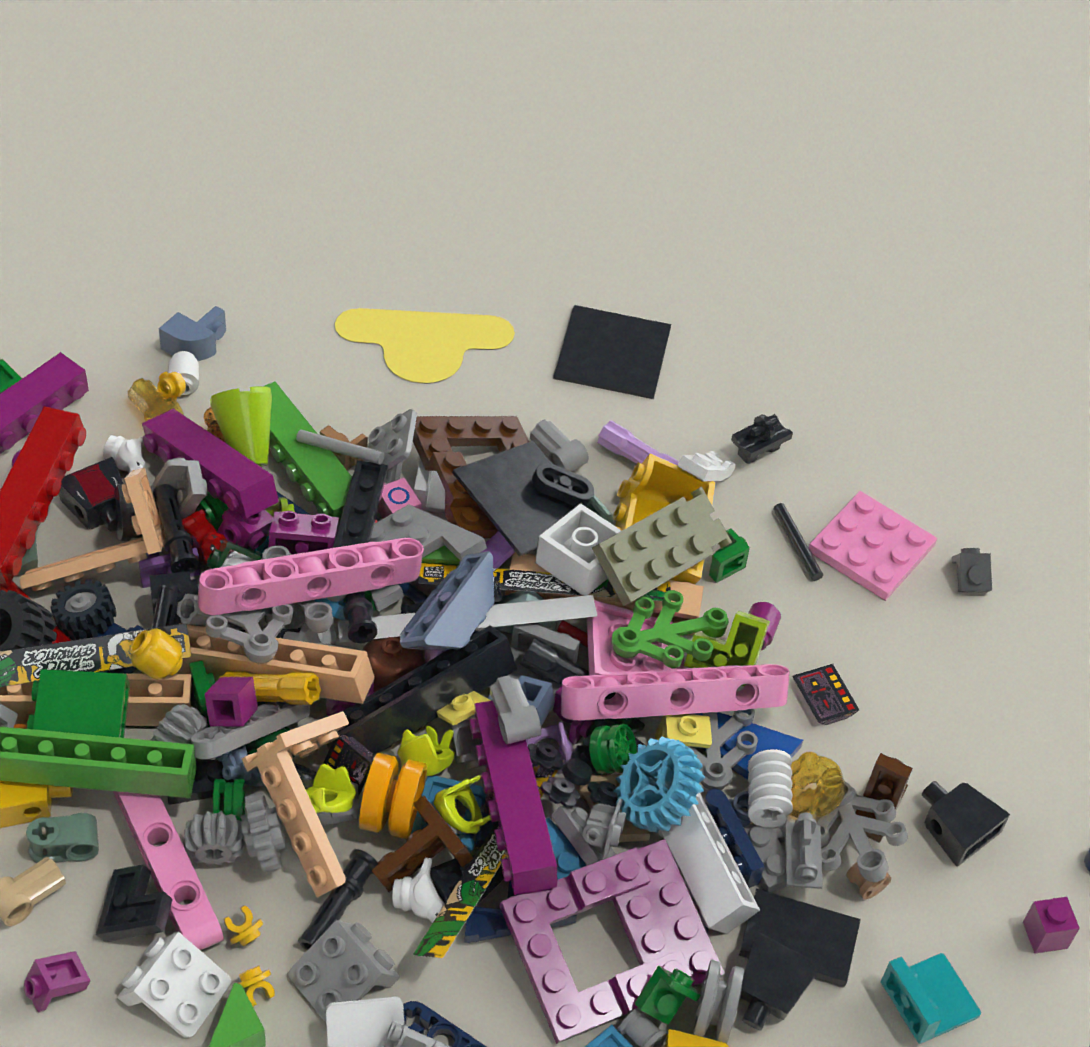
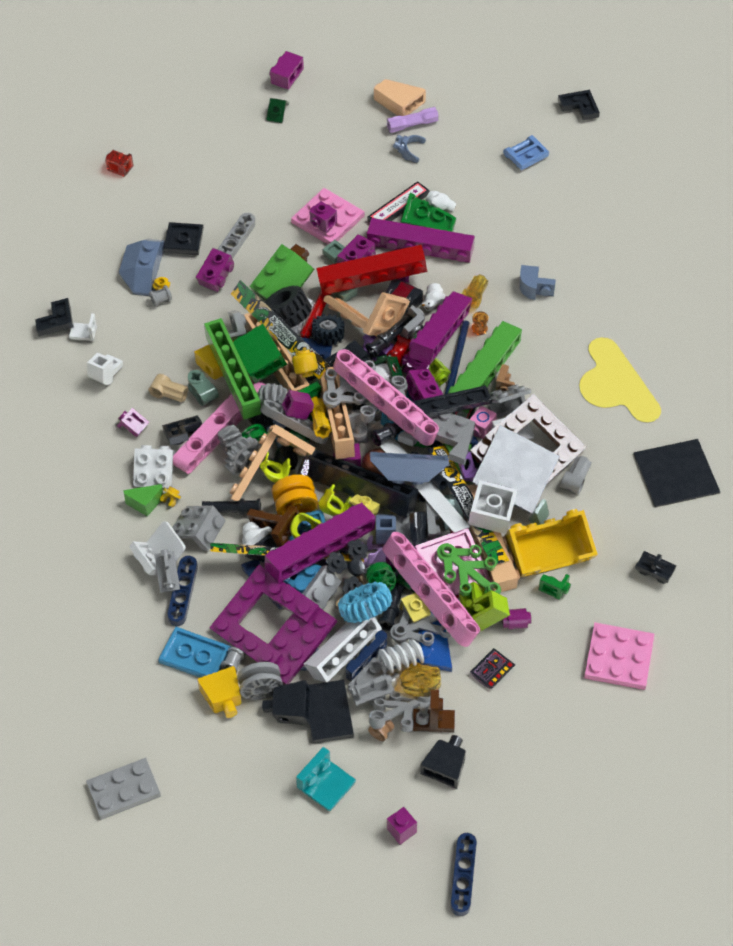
camera: 70 degrees right, 5 degrees up
yellow plate [157,372,186,401] -> none
white brick [168,351,199,395] -> none
lime cone [210,386,272,467] -> none
yellow plate [223,905,264,946] -> none
light grey bar [296,430,385,465] -> none
light grey piece [490,675,542,745] -> none
black plate [532,463,594,507] -> none
light grey hinge [582,798,626,858] -> none
hinge [592,487,732,606] -> none
lavender axle [597,420,679,465] -> none
green bracket [634,965,701,1025] -> none
white hinge [678,451,735,481] -> none
black bar [773,503,823,581] -> none
dark grey bracket [952,548,992,592] -> none

